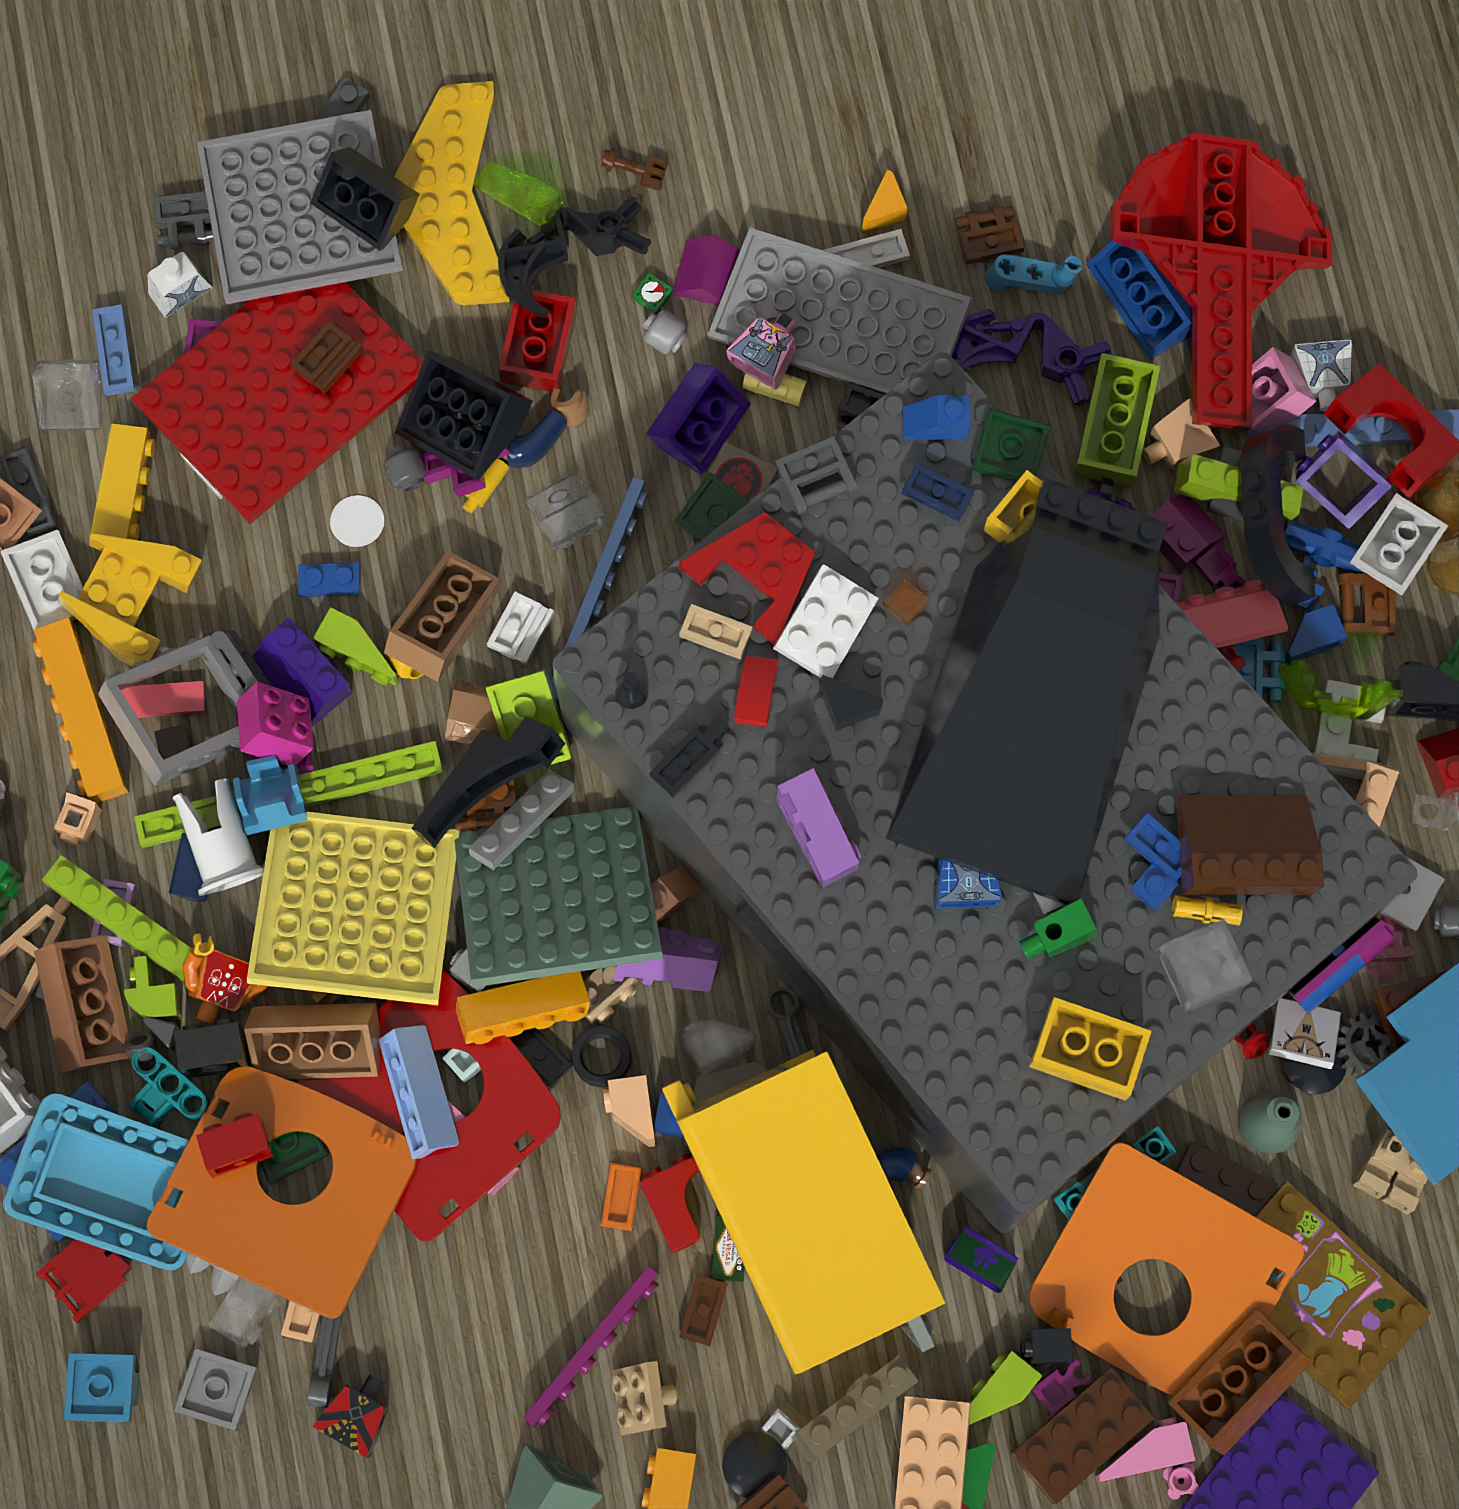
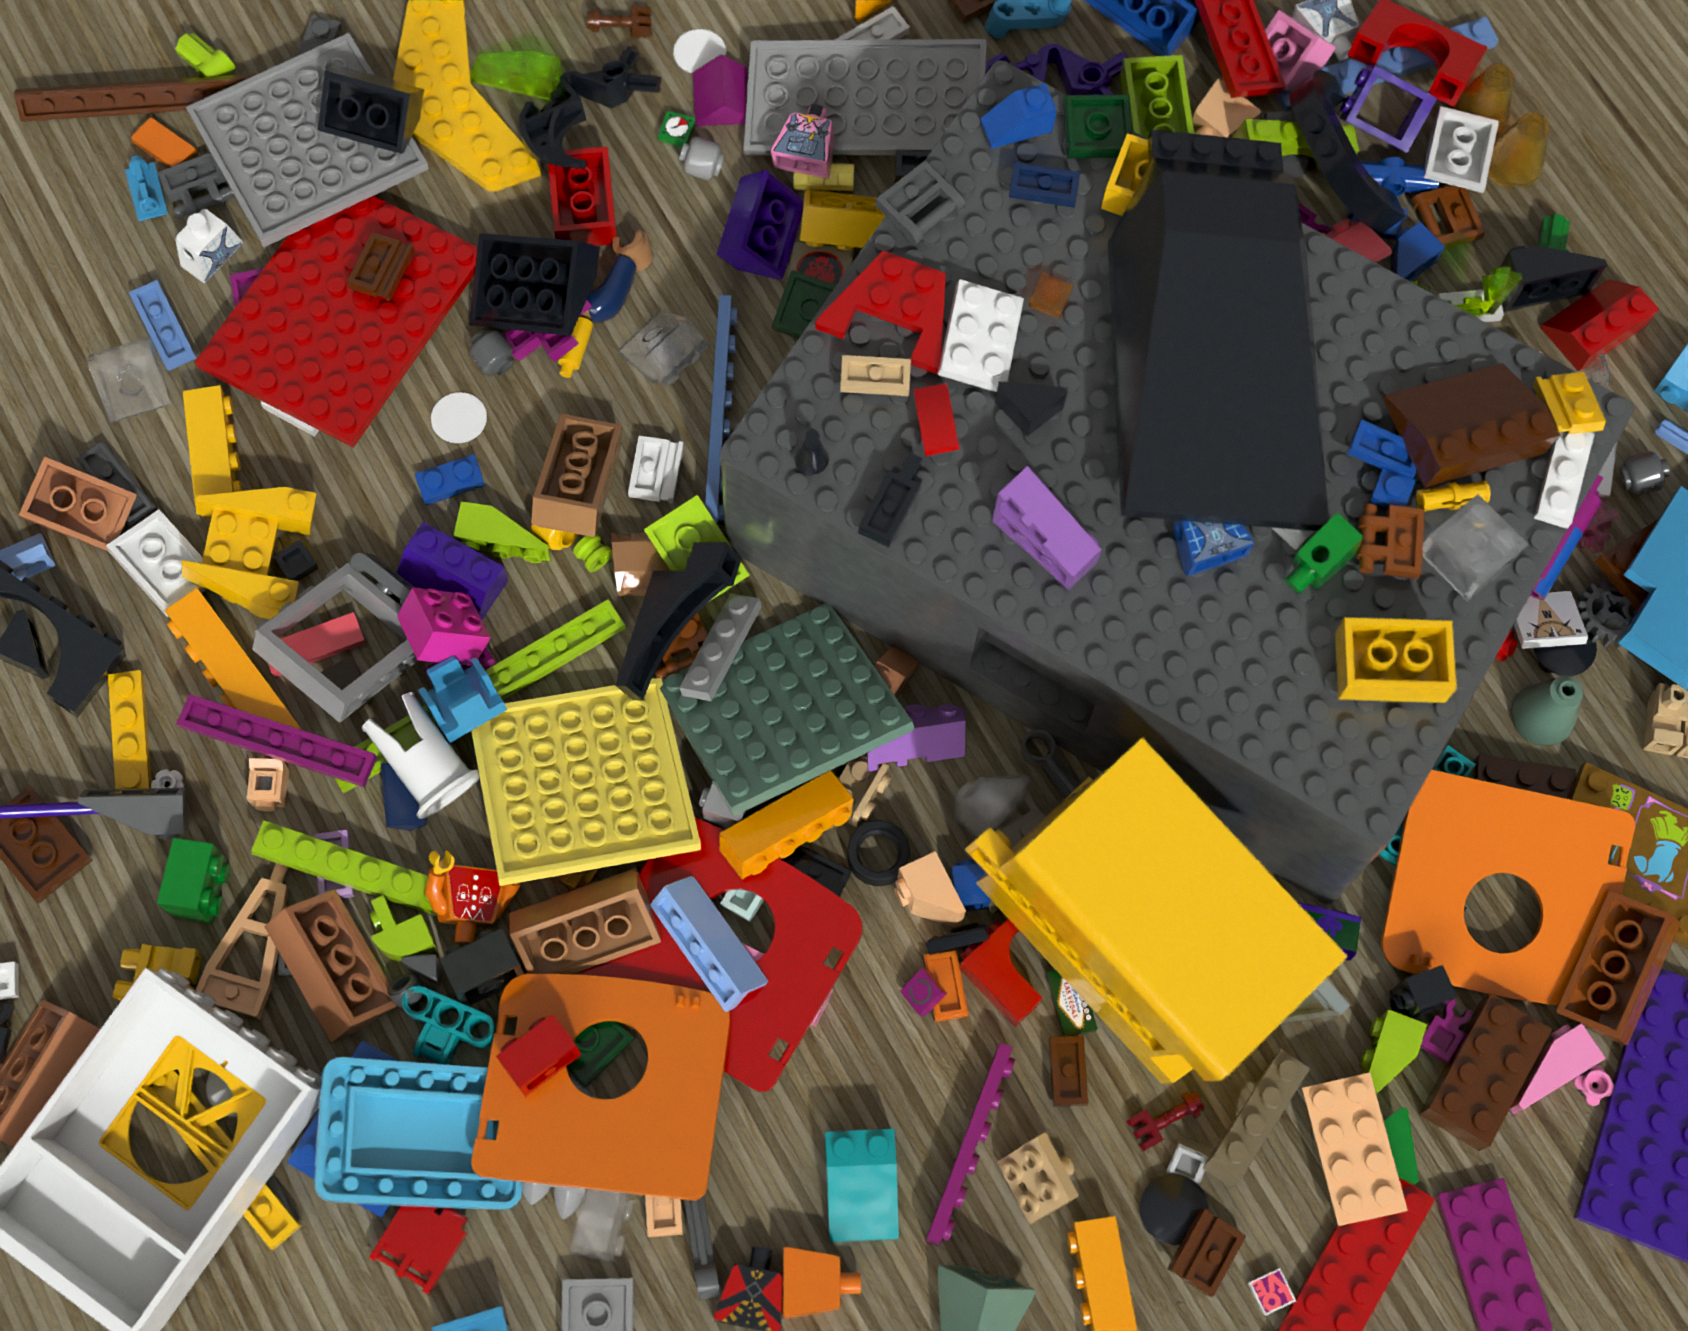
camera: 20 degrees left, 5 degrees down
none -> reddish brown tile [14,74,257,122]
none -> dark azure hinge [125,156,168,222]
none -> orange tile [130,117,198,168]
none -> lime piece [175,33,236,77]
none -> magenta plate [176,694,377,788]
none -> black plate [273,540,319,581]
none -> lime wheel [573,533,613,573]
none -> white sticker [674,29,726,74]
none -> orange torso [783,1247,861,1319]
none -> yellow slope [800,189,886,250]
none -> teal slope [825,1129,899,1243]
none -> magenta tile [900,968,947,1017]
none -> black tile [925,923,990,954]
none -> dark red hinge [1126,1091,1205,1152]
none -> dark orange plate [1356,504,1425,579]
none -> yellow plate [1533,372,1606,434]
none -> white plate [1534,431,1595,529]

